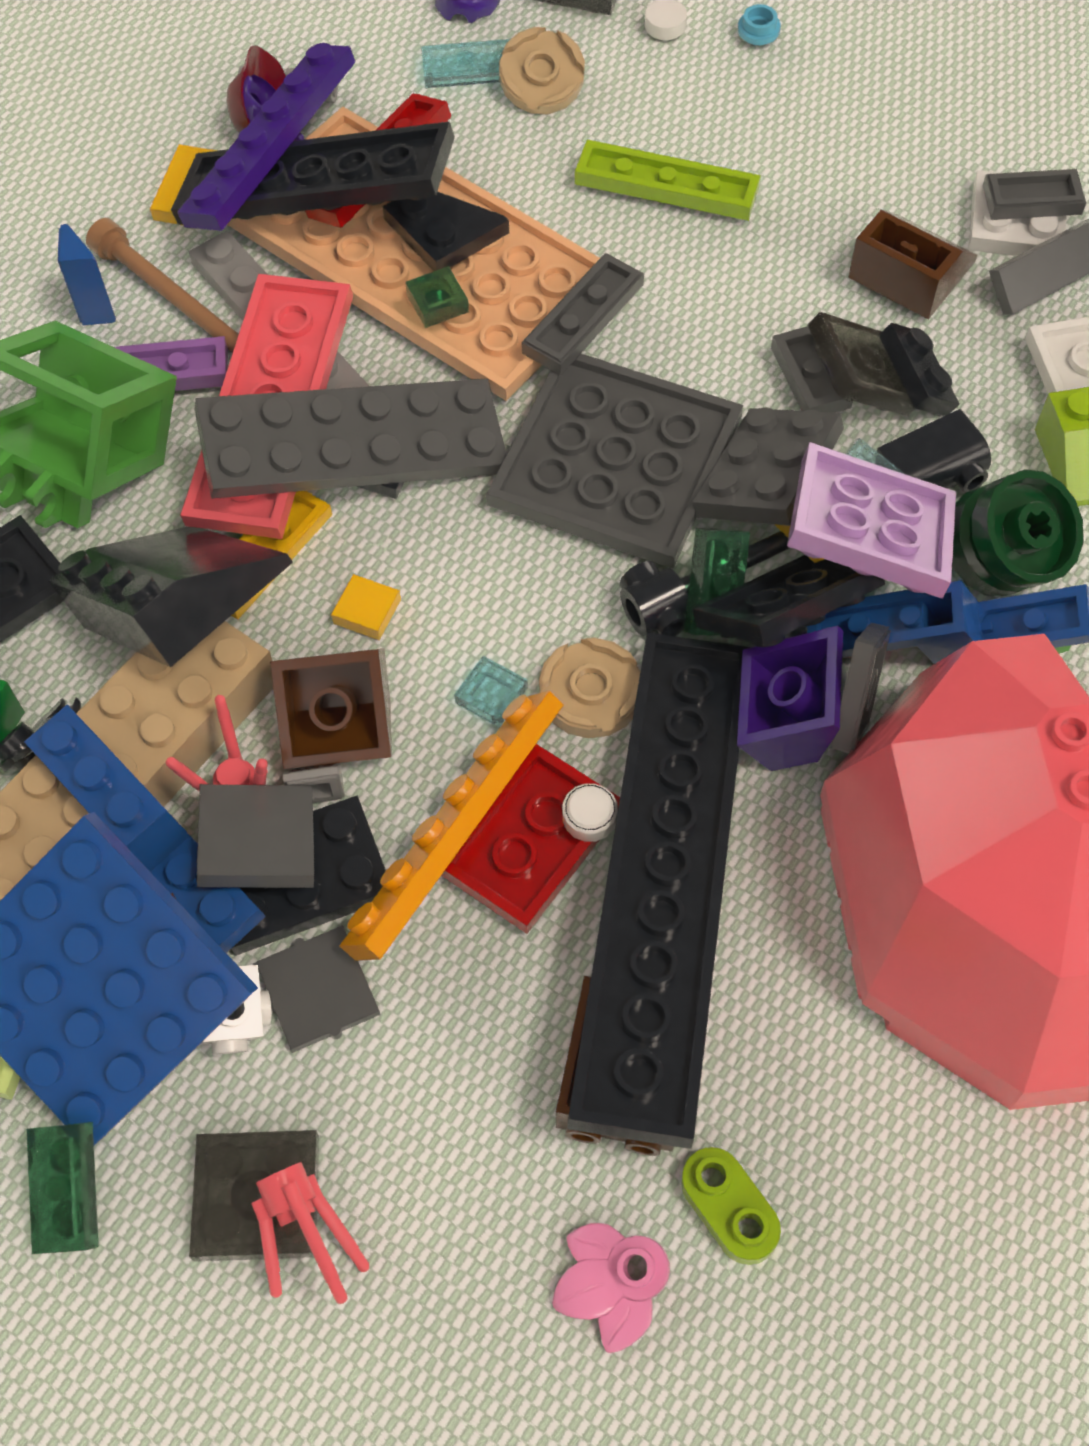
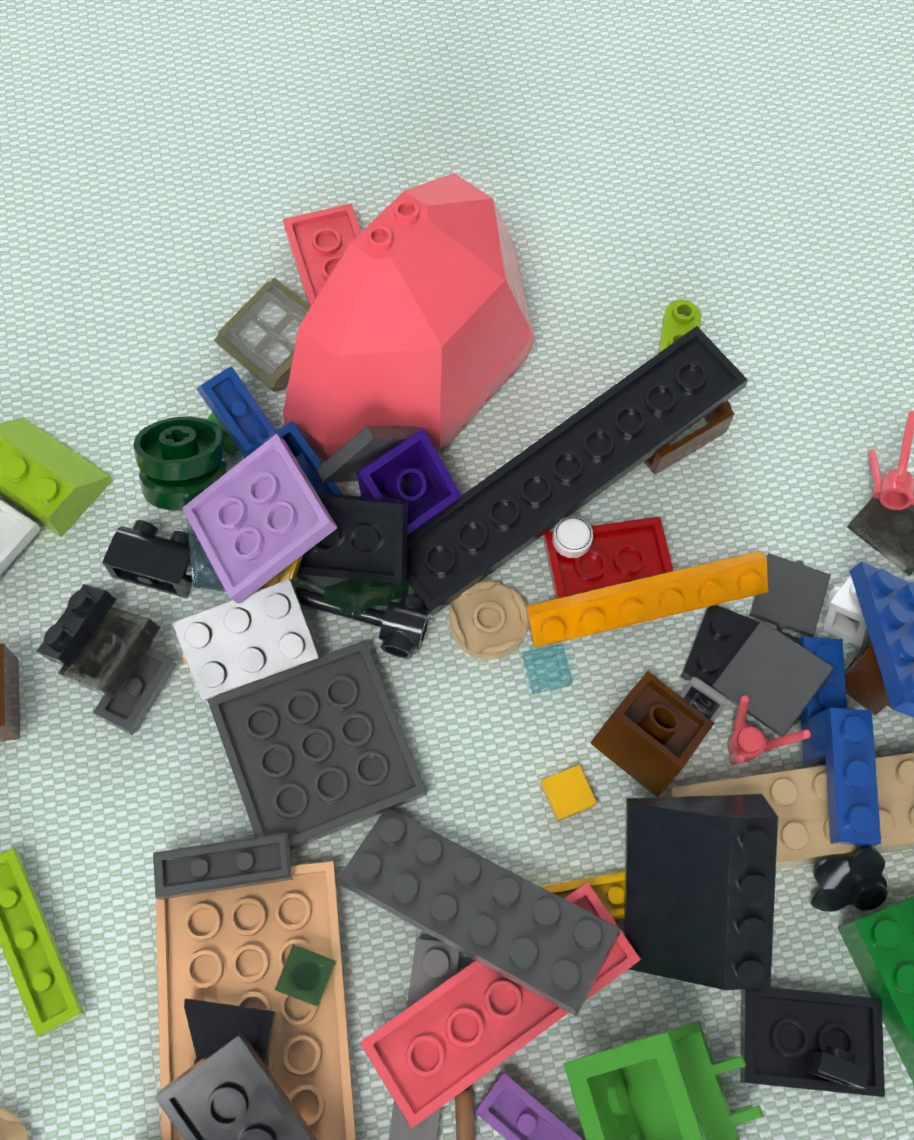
camera: 140 degrees left, 5 degrees up
bright pink plate [552,1223,670,1353] -> none

